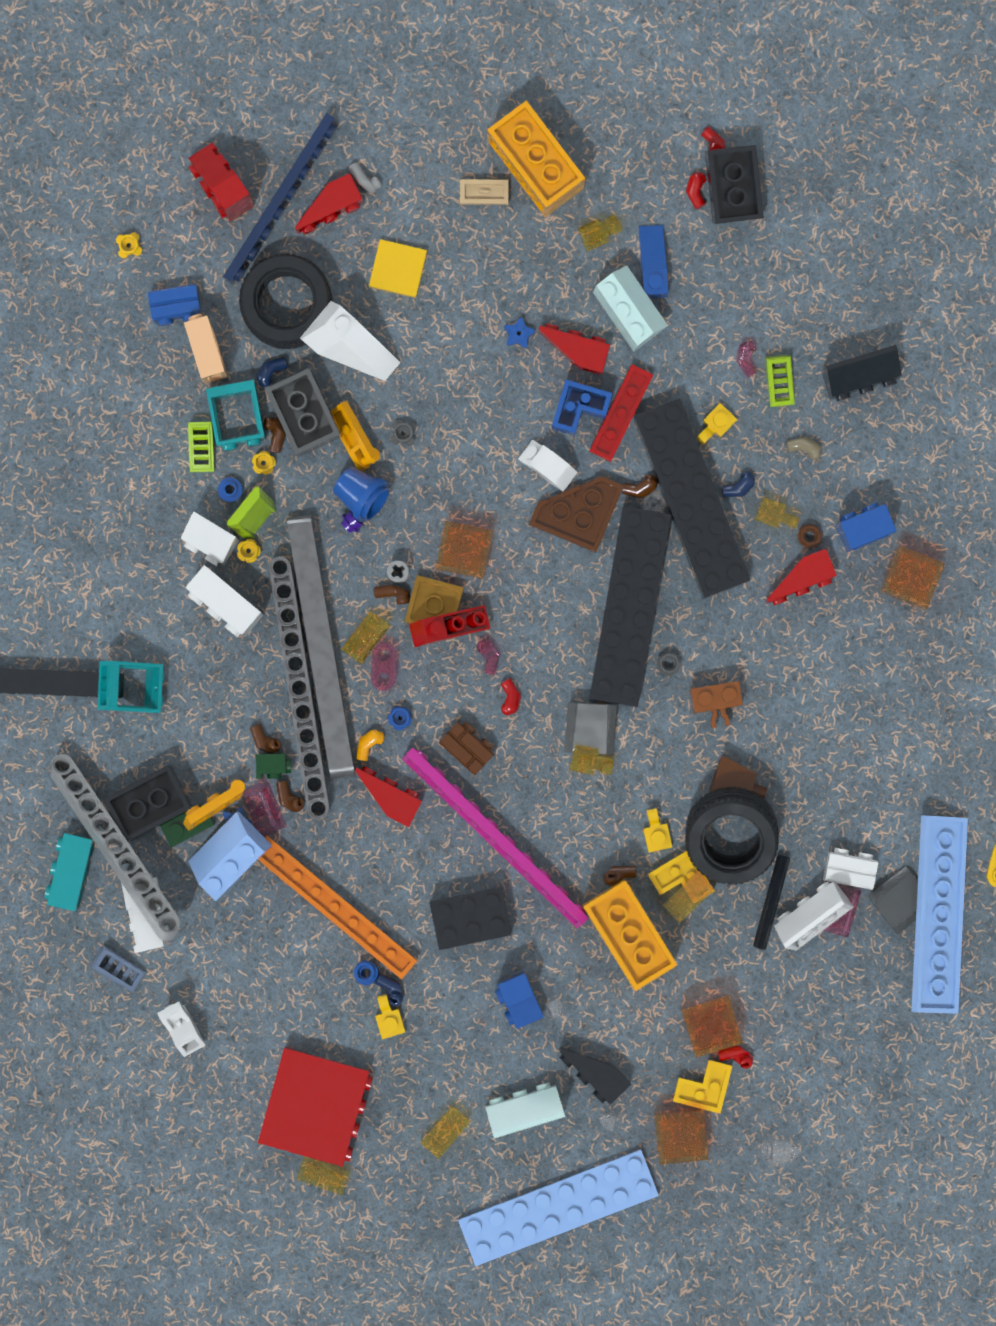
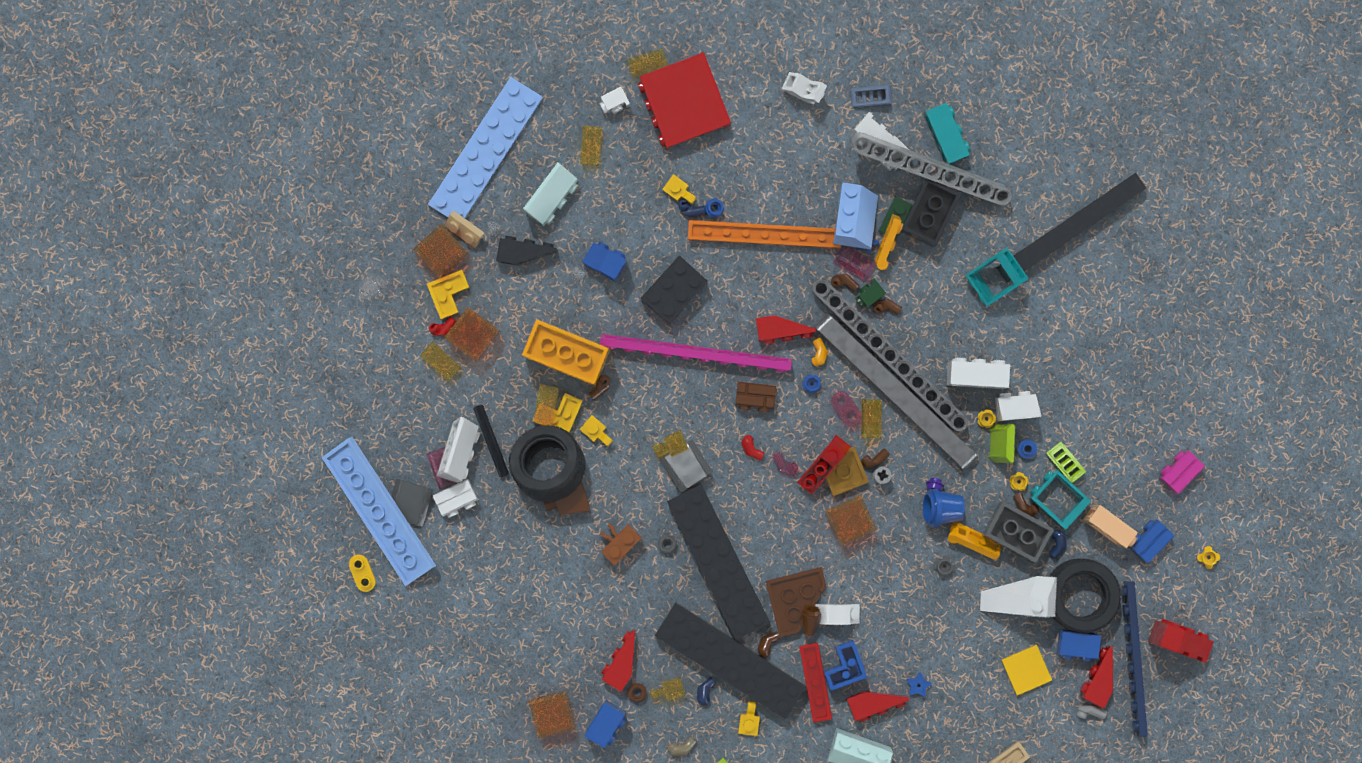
camera: 145 degrees right, 0 degrees up
none -> clear yellow plate [420,341,461,381]
none -> tan plate [444,211,484,248]
none -> white brick [599,87,630,114]
none -> reddish brown cone [802,606,821,636]
none -> blue brick [1057,629,1101,661]
none -> dark pink brick [1159,450,1205,494]

